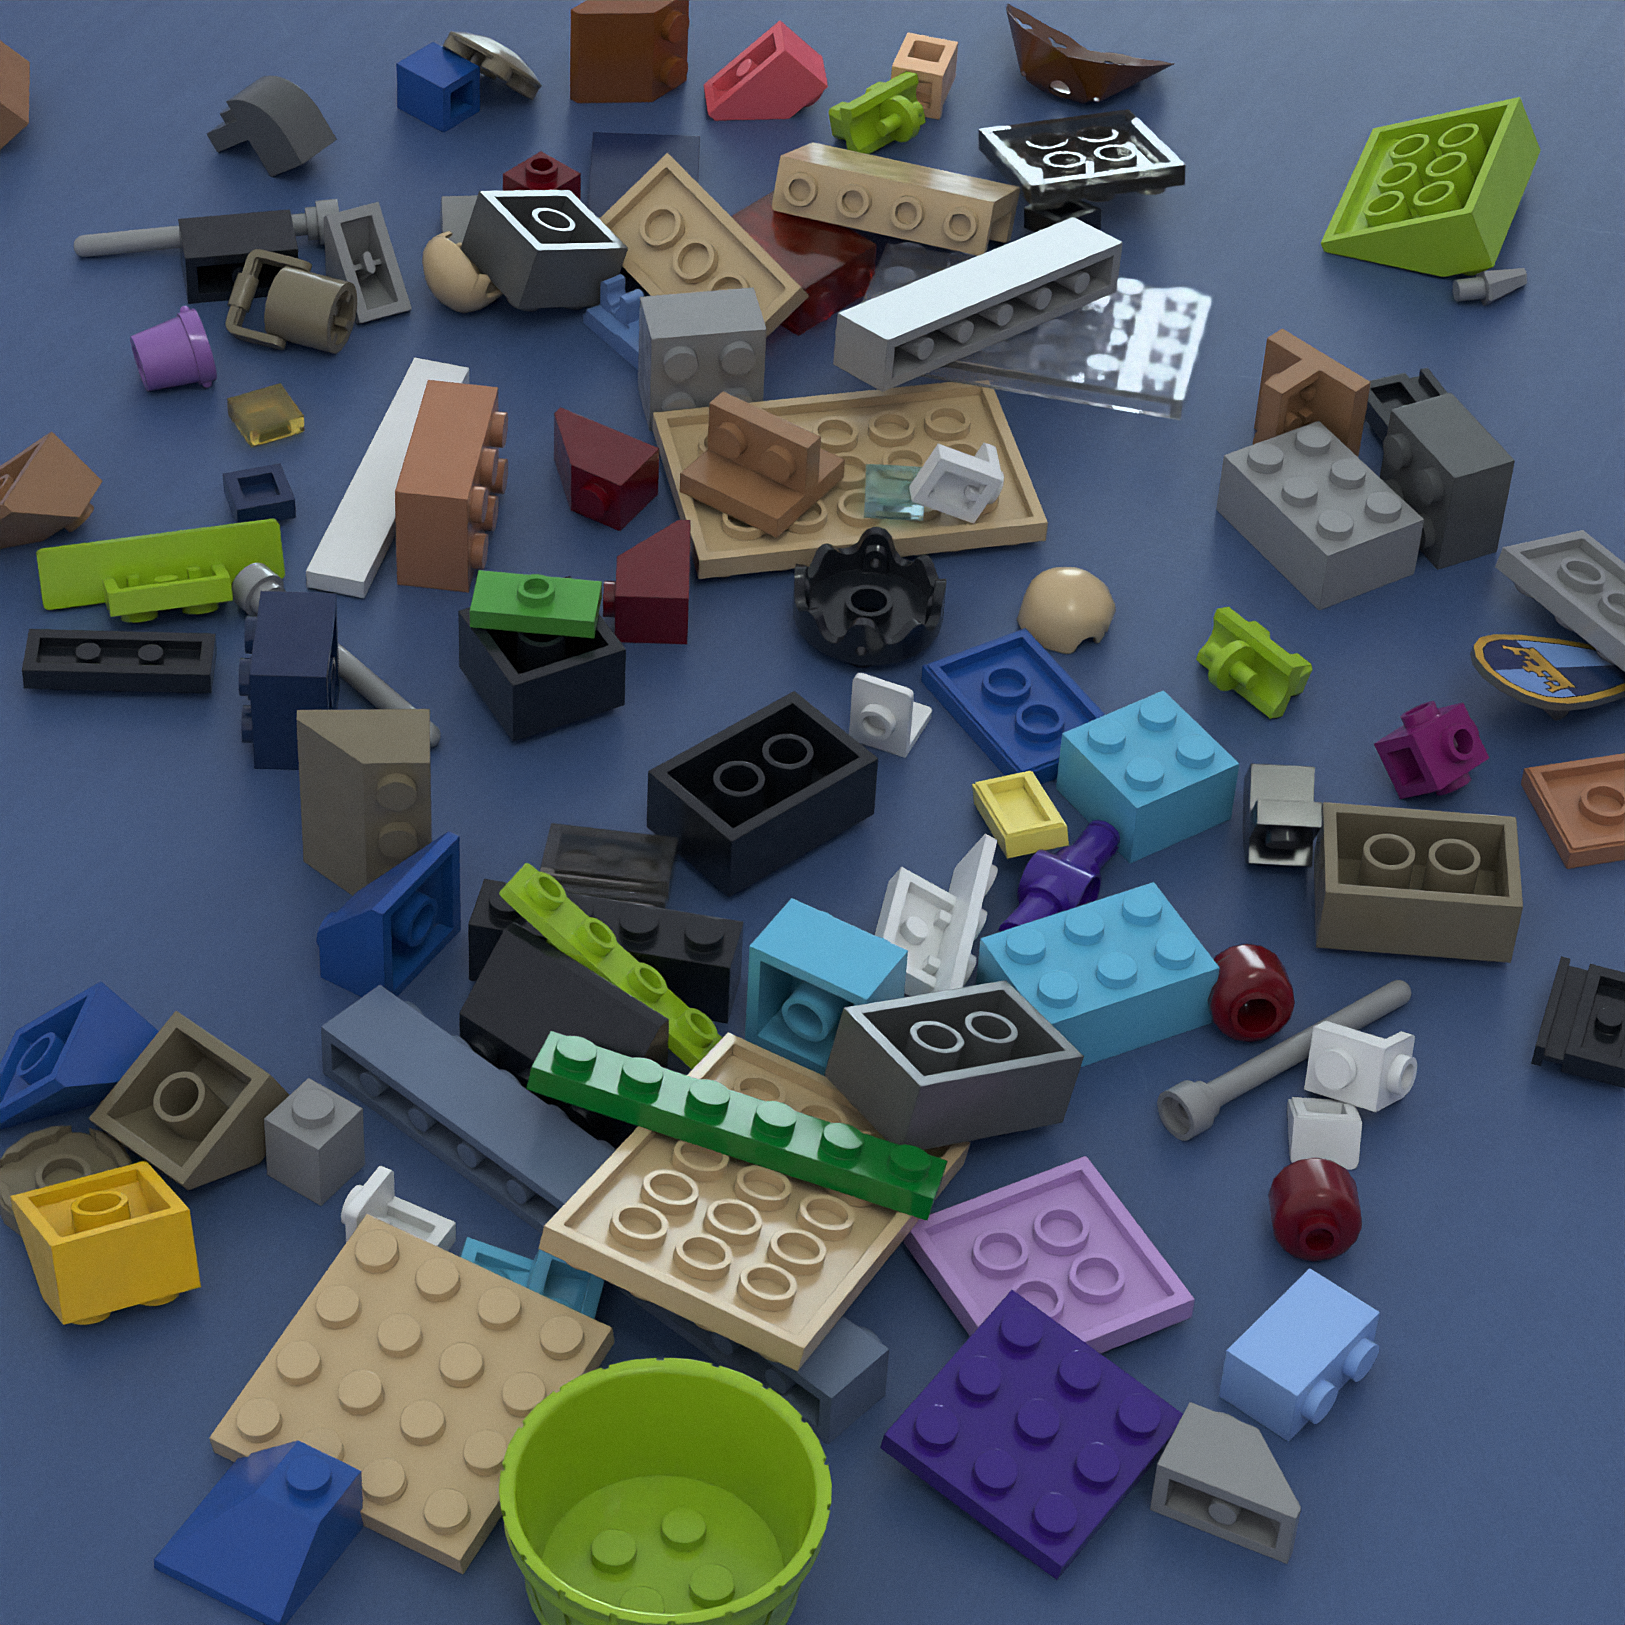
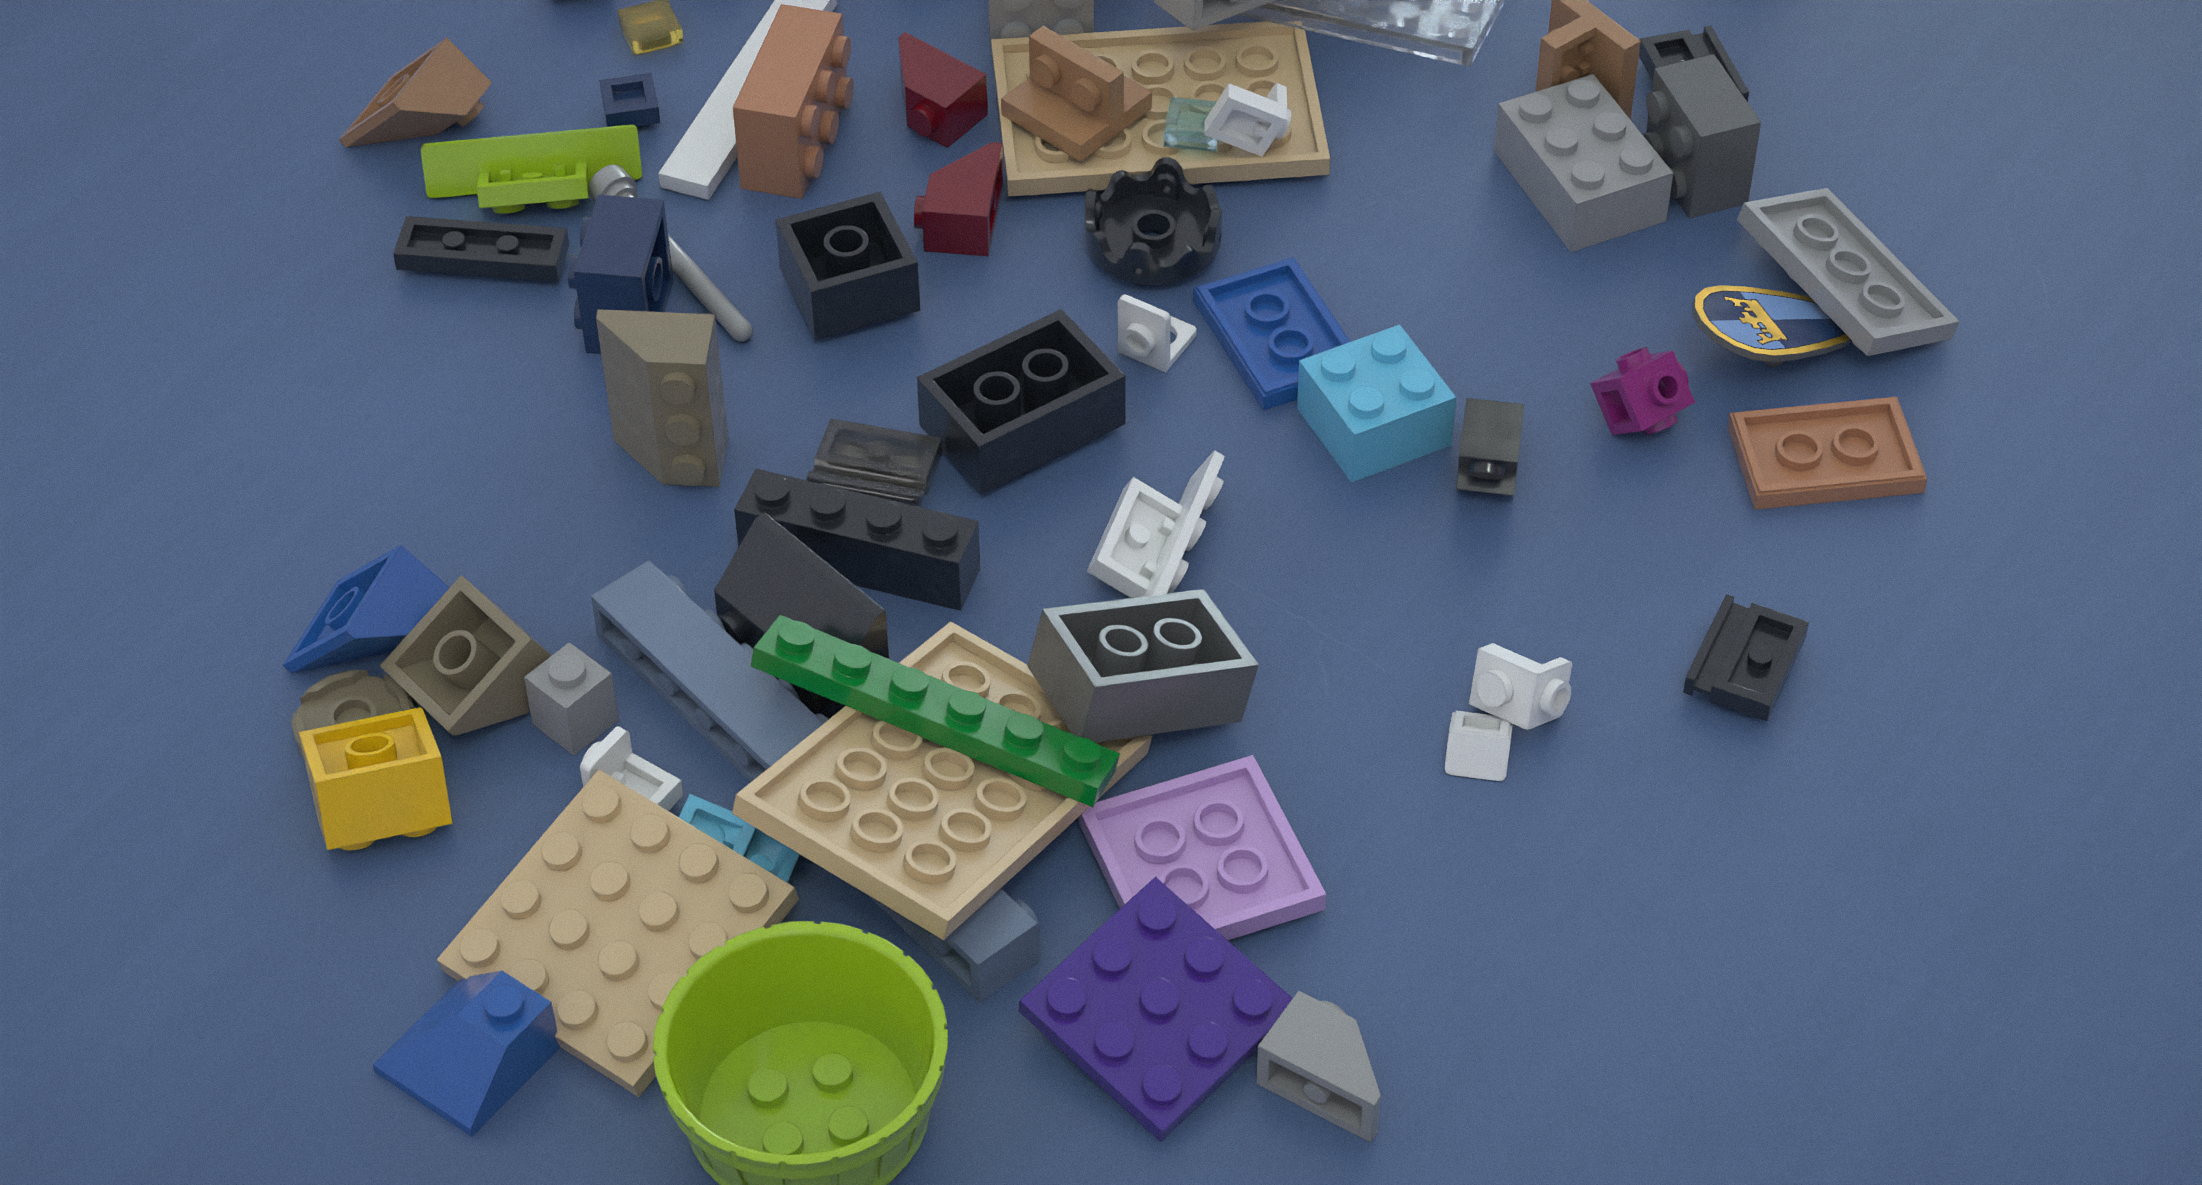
camera: 10 degrees right, 5 degrees up
blue slope [316,831,461,997] -> none
bright green plate [470,570,602,638] -> none
lime bracket [499,863,723,1069] -> none
medium azure brick [745,898,908,1077] -> none
light yellow tile [972,771,1069,859] -> none
medium azure brick [976,882,1220,1067] -> none
dark purple pin [998,820,1120,932] -> none
tan hair [1017,567,1116,654] -> none
light grey piece [1157,980,1411,1141] -> none
lime hips [1196,607,1312,719] -> none
dark red head [1208,944,1295,1042] -> none
light blue brick [1219,1268,1380,1442] -> none
dark red head [1268,1158,1362,1261] -> none
dark tan brick [1314,802,1523,963] -> none

